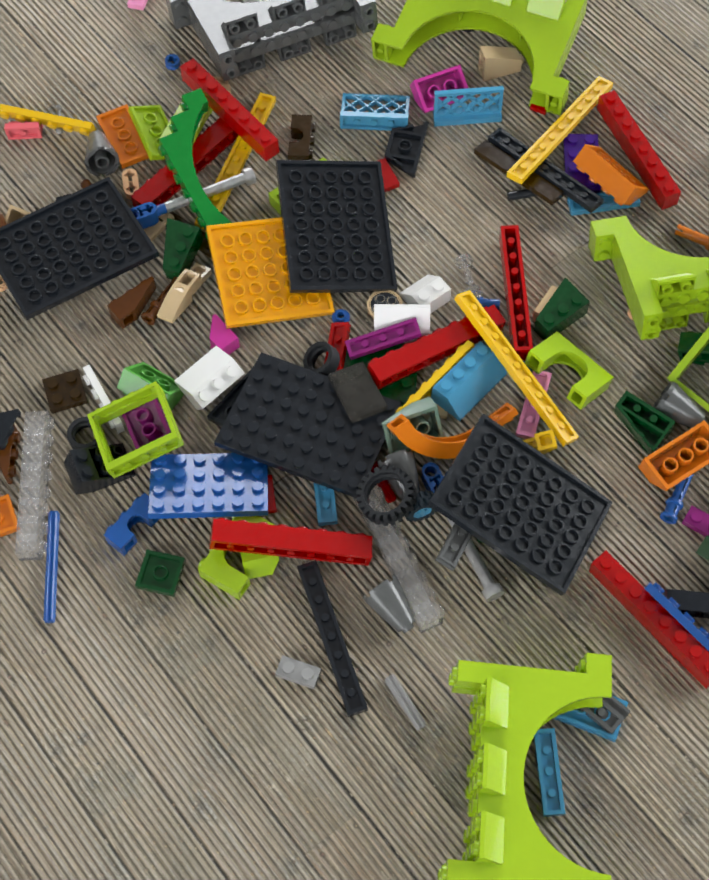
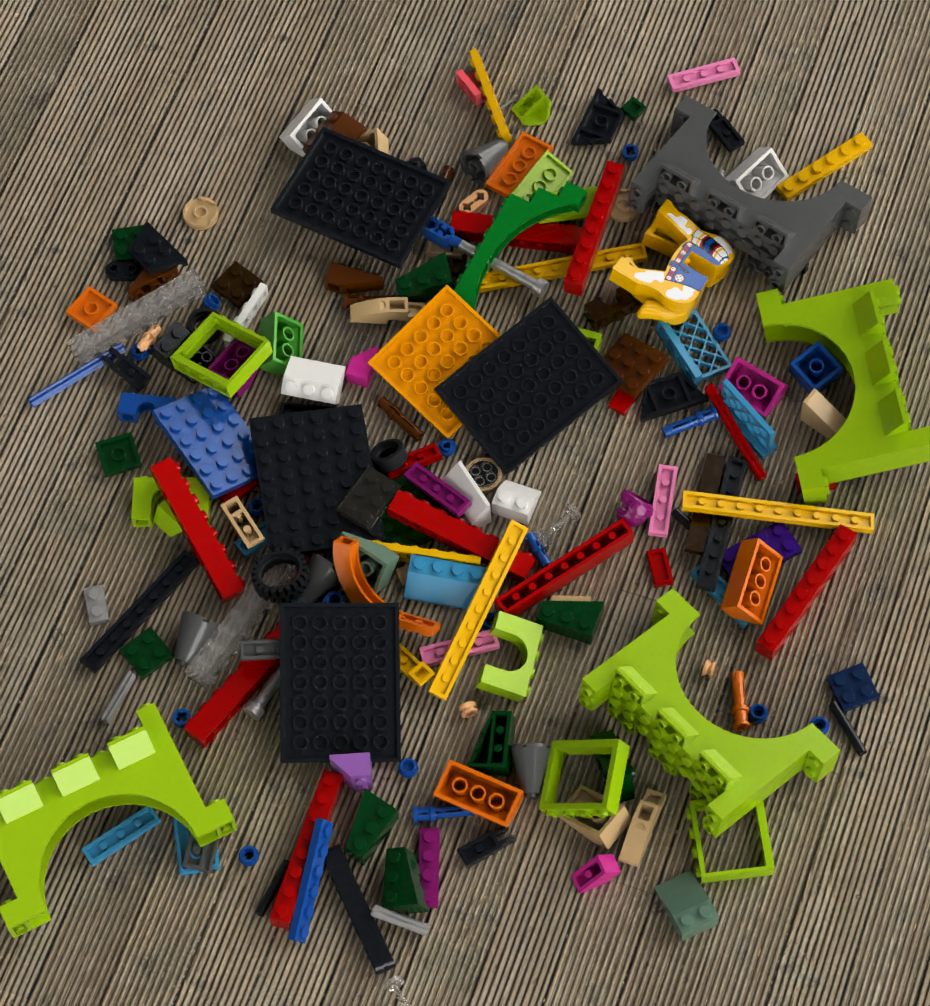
camera: 60 degrees right, 0 degrees up
none -> black hinge [101,347,152,392]
none -> dark green plate [119,626,174,680]
none -> blue plate [130,343,149,361]
none -> light nougat axle [137,324,162,352]
none -> blue bush [172,708,191,728]
none -> red brick [184,621,280,749]
none -> blue plate [203,294,220,311]
none -> tan slope [220,495,265,550]
none -> blue plate [239,846,259,866]
none -> blue plate [247,498,263,517]
none -> black piece [255,859,290,917]
none -> medium lavender slope [329,752,373,792]
none -> dark green wedge [346,789,399,866]
none -> reddish brown pin [377,397,424,442]
none -> blue plate [398,758,418,778]
none -> light nougat bush [459,701,479,718]
none -> lime slope [511,84,552,126]
none -> black wing [571,88,625,146]
none -> reddish brown plate [603,333,669,399]
none -> yellow animal [609,199,734,325]
none -> magenta helmet [616,488,654,528]
none -> dark green plate [621,97,646,121]
none -> red tile [646,548,674,588]
none -> bright pink plate [648,464,678,538]
none -> blue pin [661,404,719,438]
none -> light nougat bush [702,659,717,679]
none -> red axle [705,383,767,481]
none -> blue plate [712,323,731,341]
none -> blue brick [788,341,843,394]

